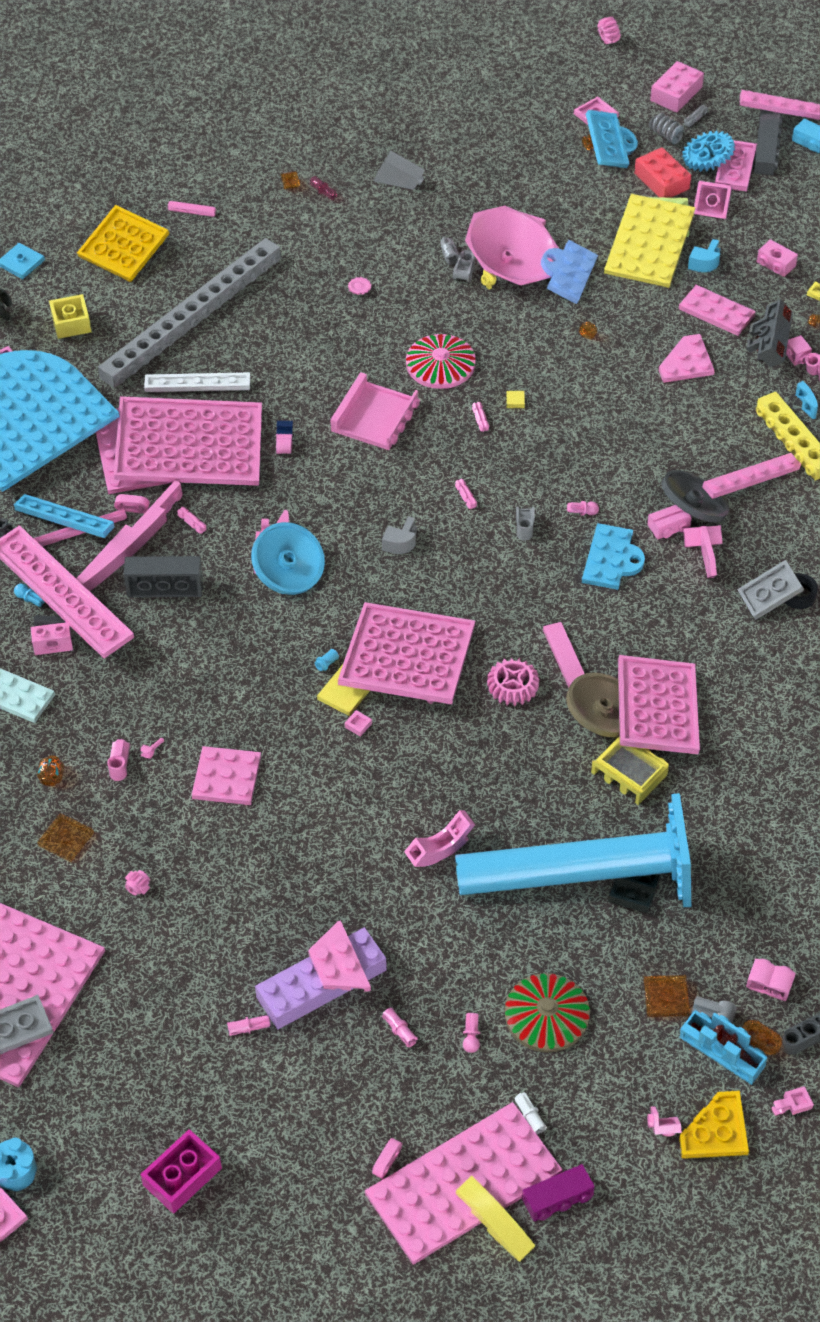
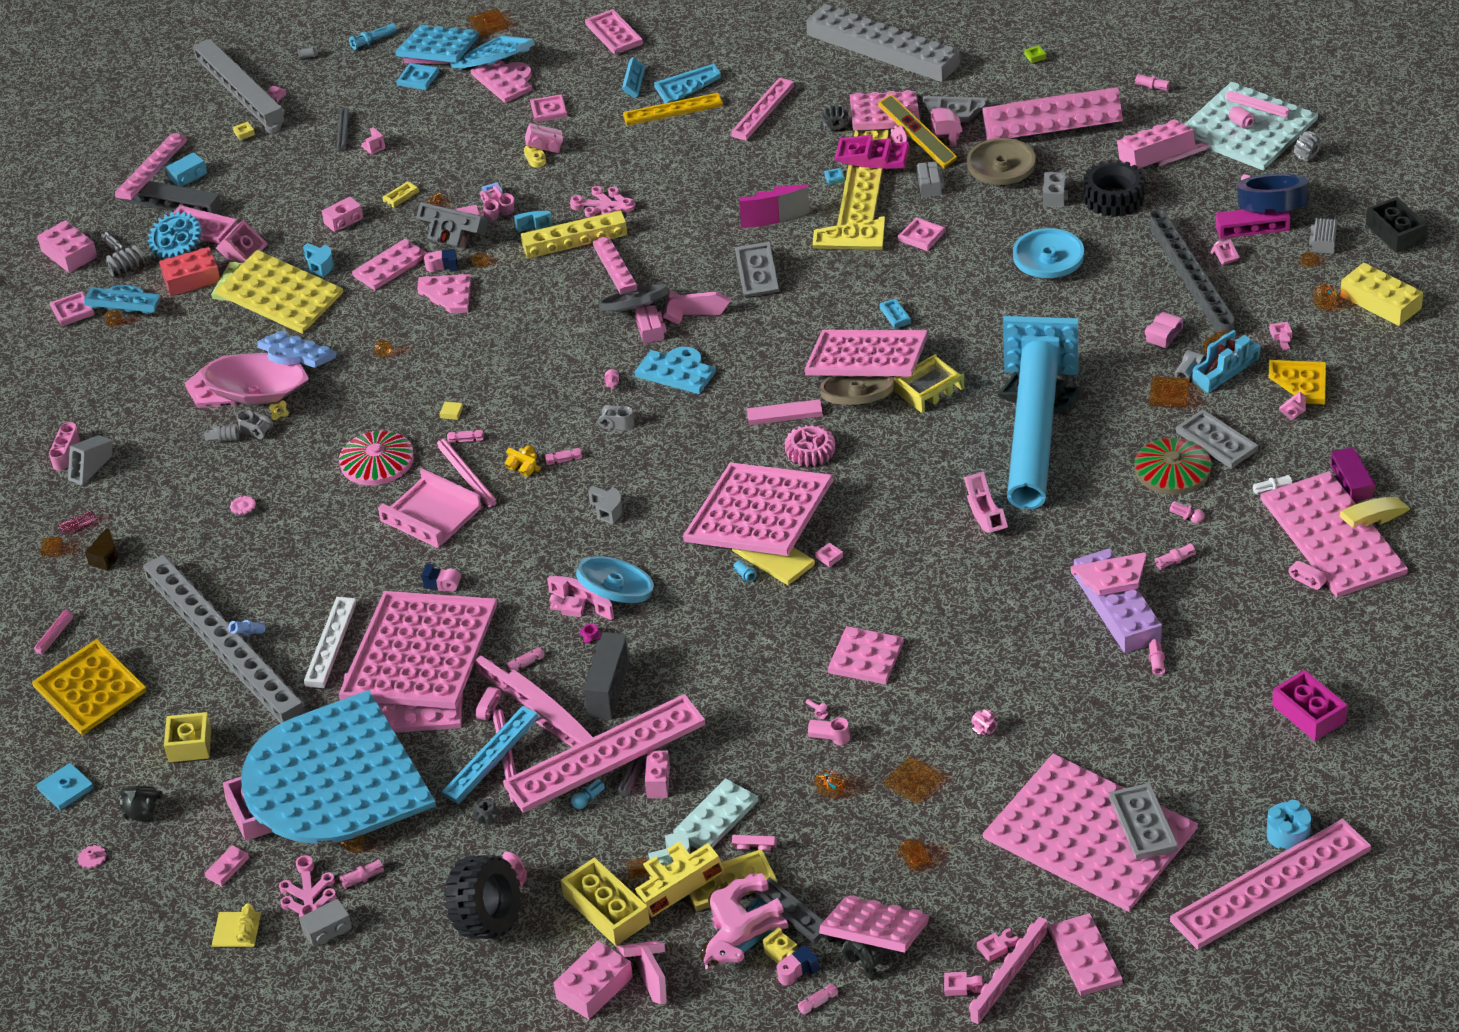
camera: 75 degrees left, 10 degrees down
none -> bright pink beam [49,422,80,471]
none -> dark brown slope [85,528,118,571]
none -> light blue pin [228,620,266,636]
none -> leg [424,249,458,272]
none -> bright pink axle [437,439,497,507]
none -> clear orange tile [471,253,489,268]
none -> yellow hips [505,445,541,477]
none -> dark pink plate [579,624,602,643]
none -> medium azure plate [880,298,911,329]
none -> light grey plate [1176,409,1258,469]

